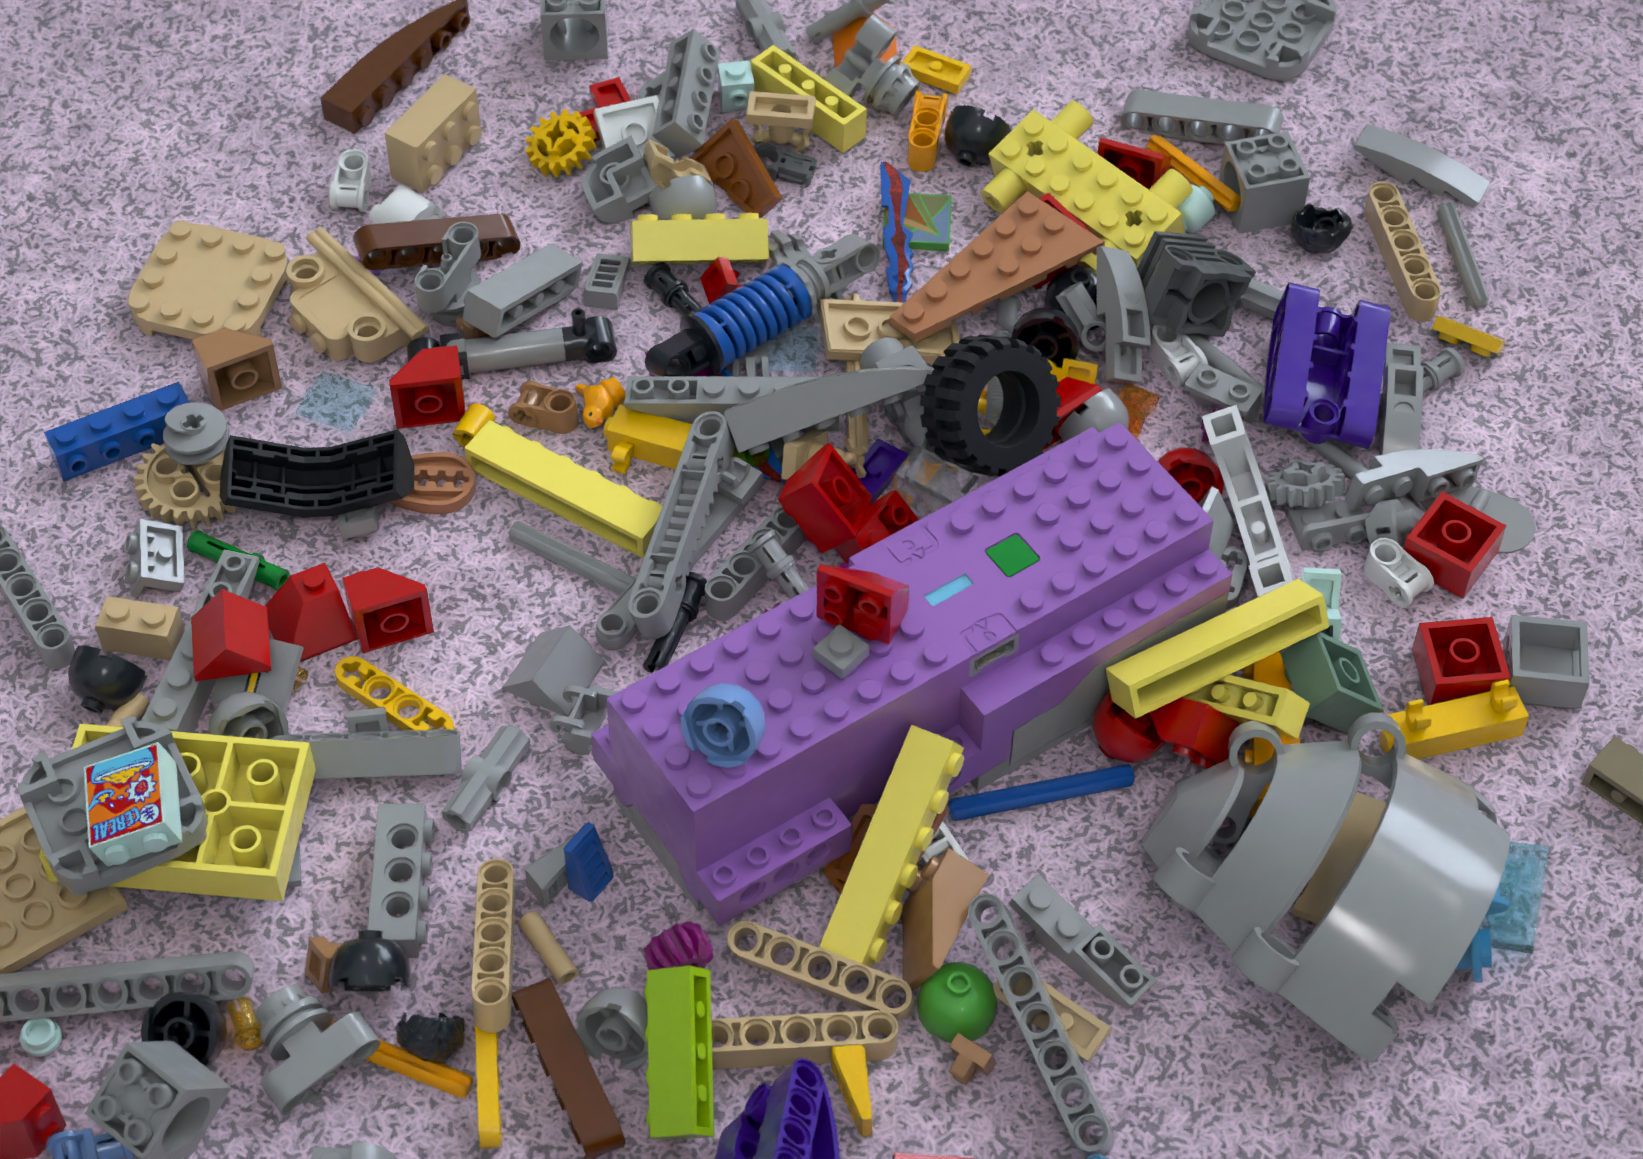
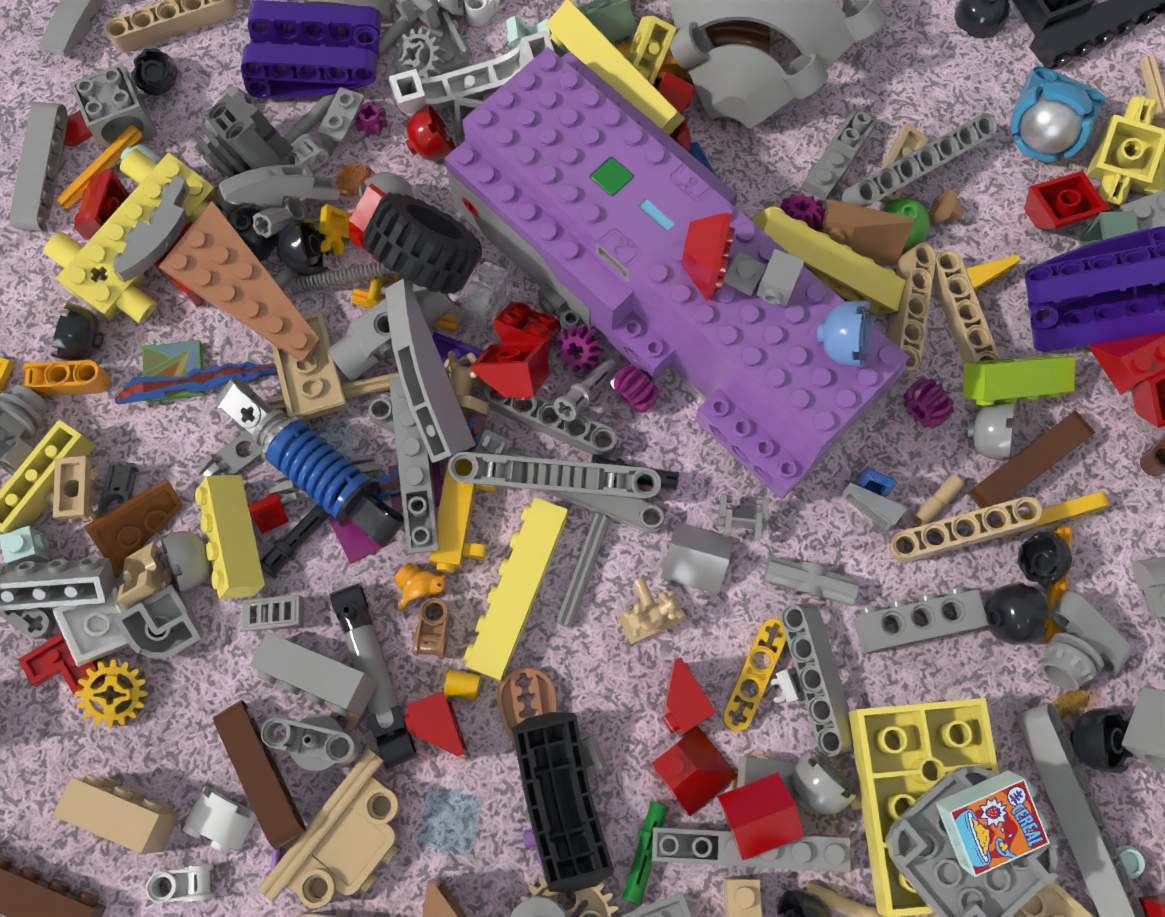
camera: 100 degrees left, 20 degrees up
medium nougat tile [304,936,343,993] -> none
none -> light grey slope [113,175,190,282]
none -> tan piece [618,578,686,645]
none -> light grey brick [757,249,805,306]
none -> magenta gear [780,193,825,232]

